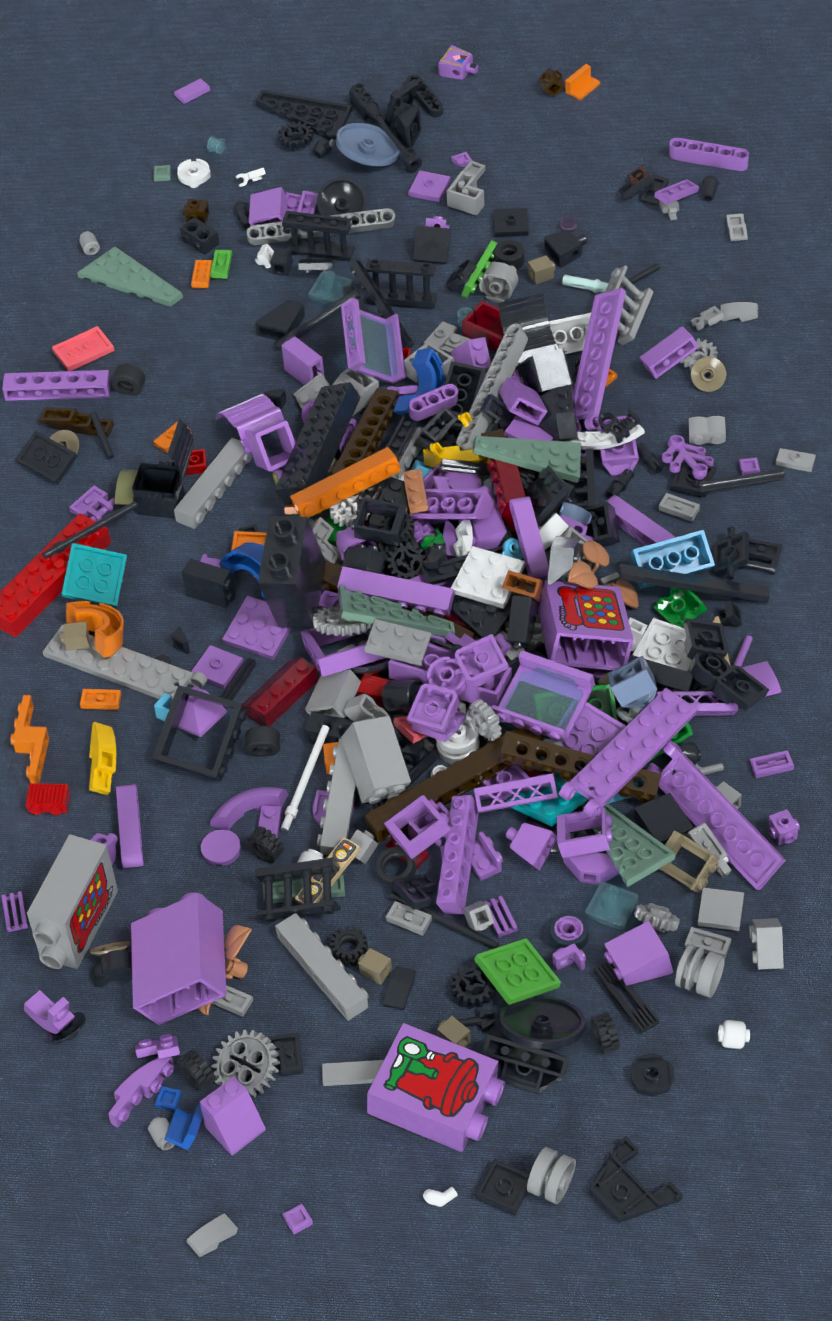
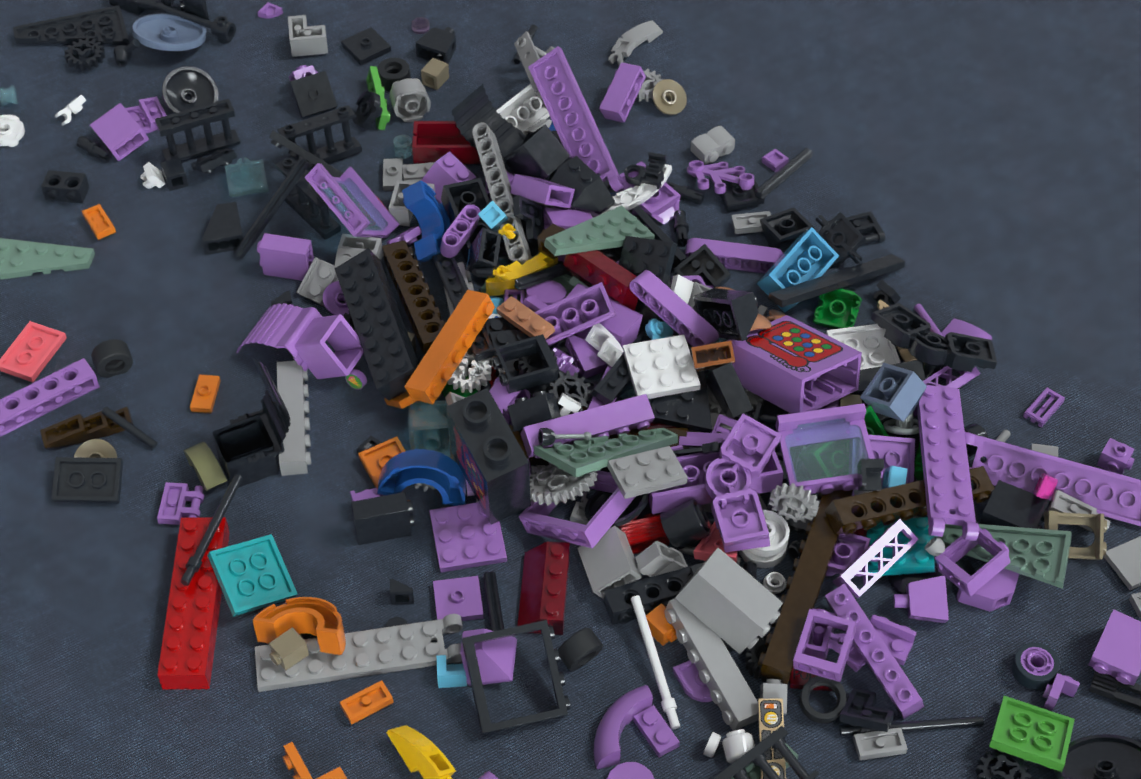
camera: 40 degrees left, 0 degrees up
dark brown brick [183,199,210,224] -> none
red piece [186,449,207,475] -> none
bright green plate [210,250,233,279] -> none
black tyre [246,826,285,864] -> none
light grey beam [247,208,395,245] -> none
medium lavender plate [408,170,451,202] -> none
black animal [421,528,447,569] -> none
light grey brick [462,901,494,931] -> none
light grey plate [463,161,486,180] -> none
medium lavender tile [484,895,517,938] -> none
sand blue helmet [559,502,592,525] -> none
light aqua pin [562,275,609,293] -> none
clear light blue plate [585,881,639,931] -> none
light grey gear [634,903,680,932] -> none
light grey plate [776,448,816,472] -> none
none -> medium azure panel [478,201,508,229]
none -> light grey slope [525,119,552,134]
none -> hinge [538,428,592,446]
none -> white tile [558,393,581,417]
none -> white tile [703,732,721,758]
none -> black slope [760,207,814,247]
none -> black panel [857,459,884,491]
none -> medium azure slope [882,466,908,489]
none -> light grey hinge [924,536,945,556]
none -> dark pink slope [1033,473,1058,499]

